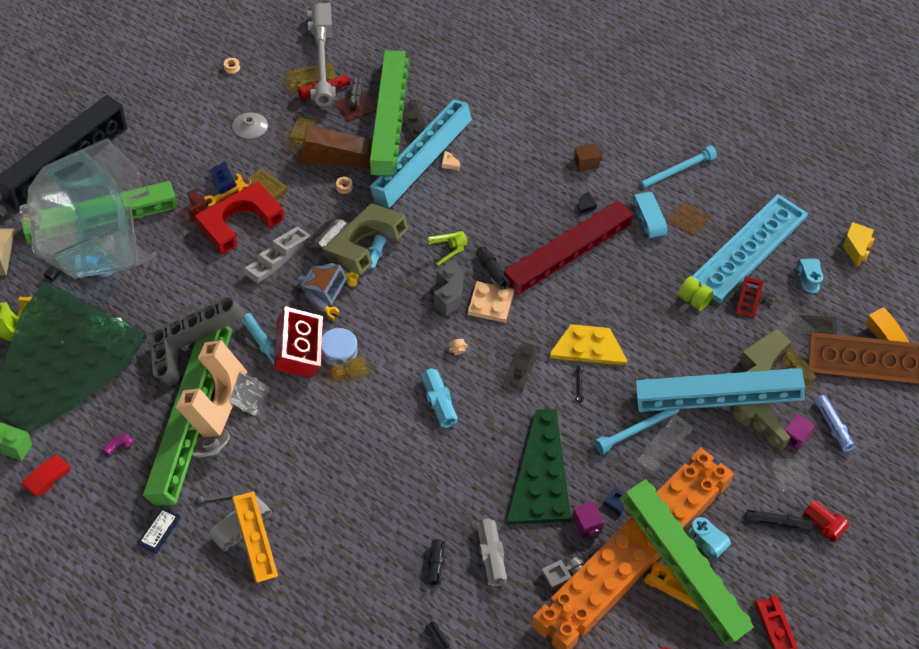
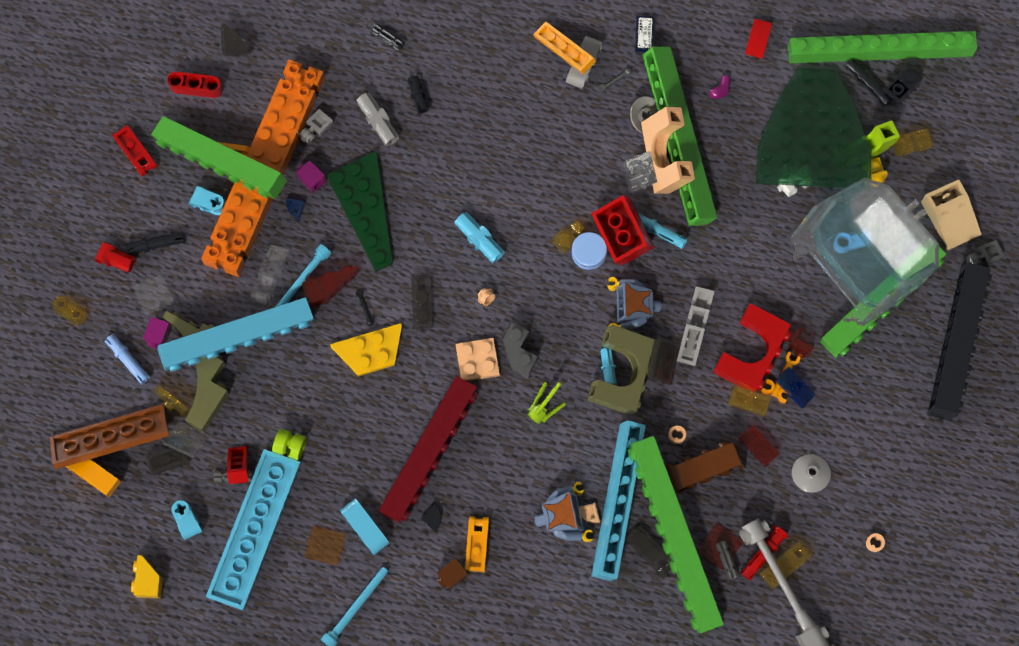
camera: 160 degrees right, 20 degrees up
dark grey beam [150,297,244,386] -> none
clear yellow slope [290,116,318,143] -> none
black pin [476,246,510,290] -> none
none -> clear yellow plate [52,296,88,326]
none -> clear red slope [302,265,359,308]
none -> light orange plate [465,516,489,572]
none -> torso [535,482,593,542]
none -> clear red plate [738,425,780,467]

